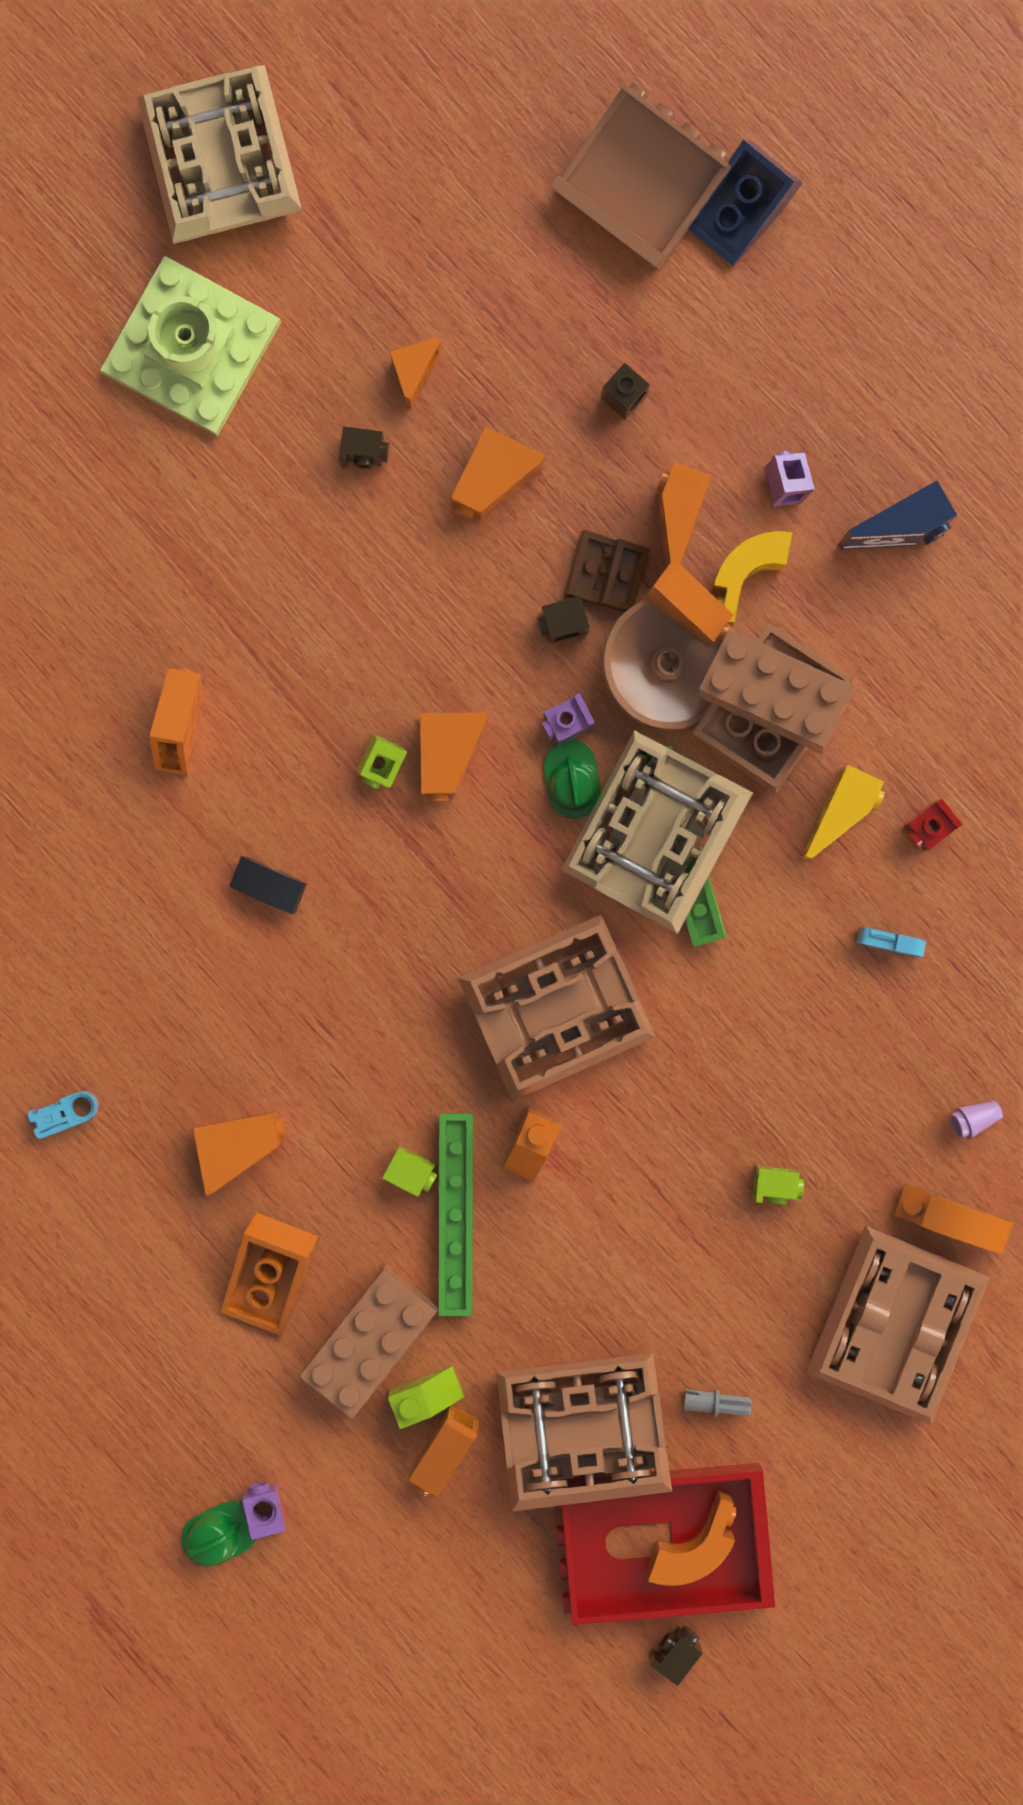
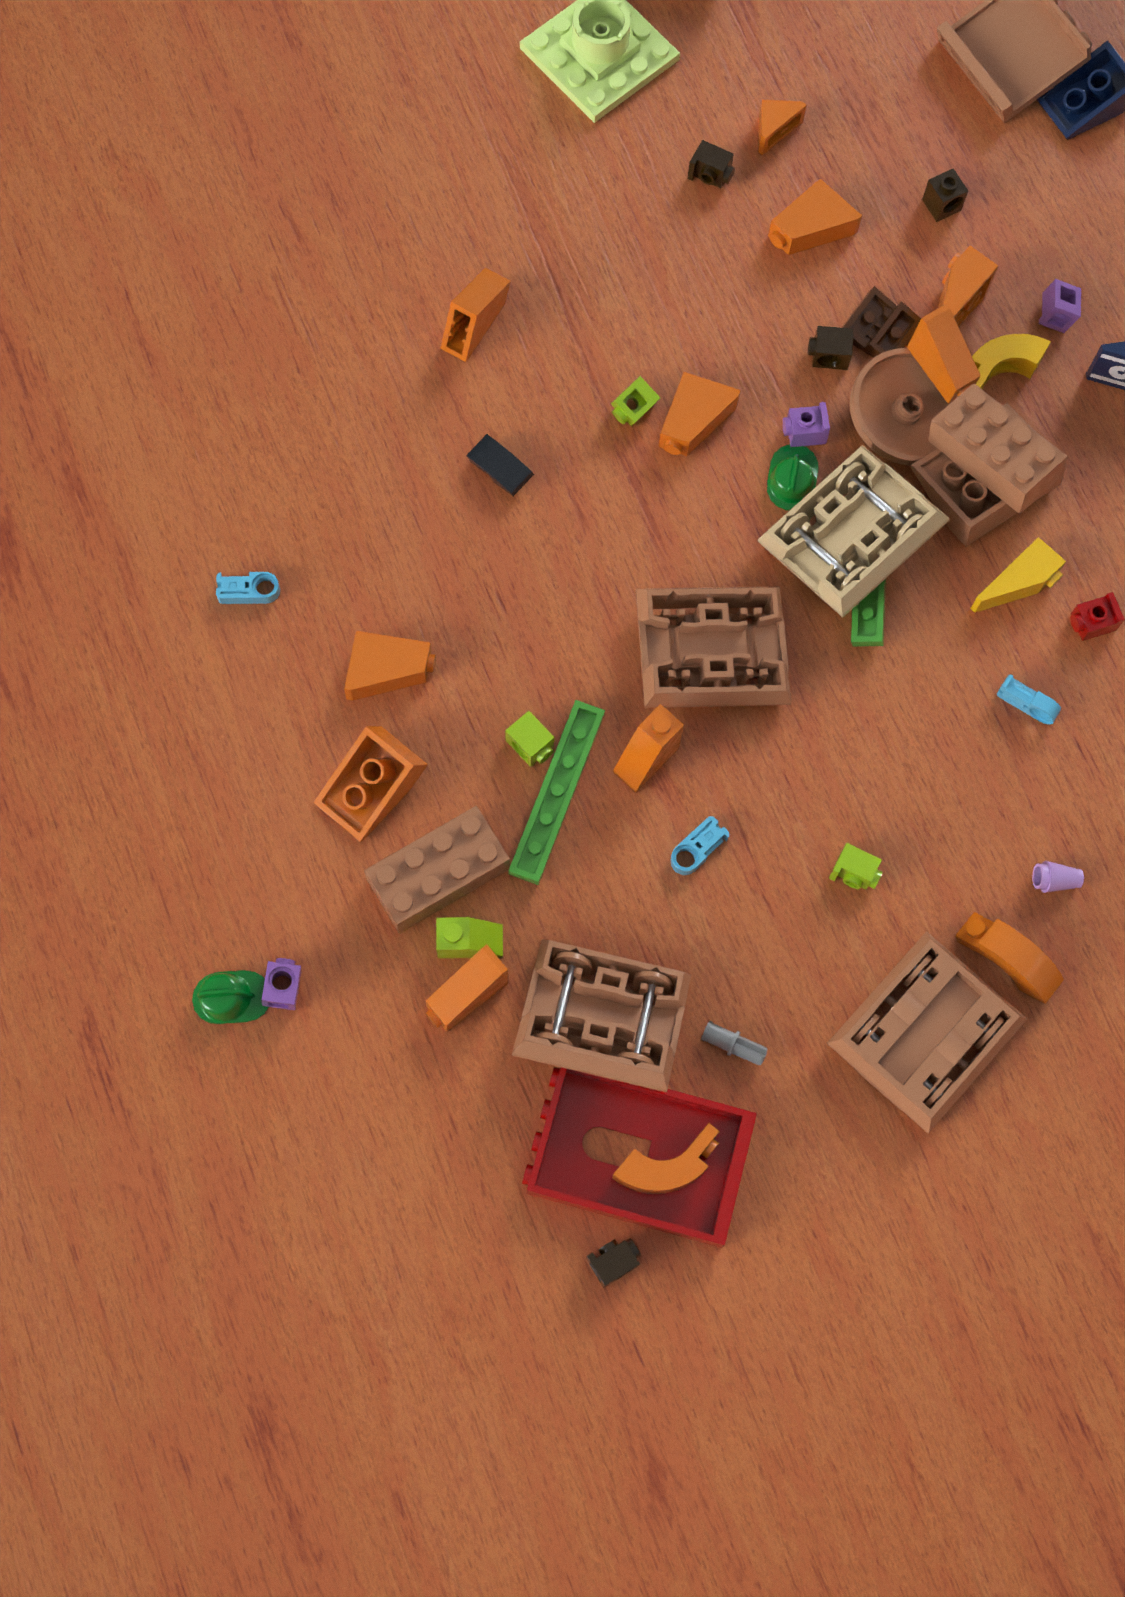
camera: 15 degrees right, 15 degrees down
none -> medium azure piece [670,816,729,875]

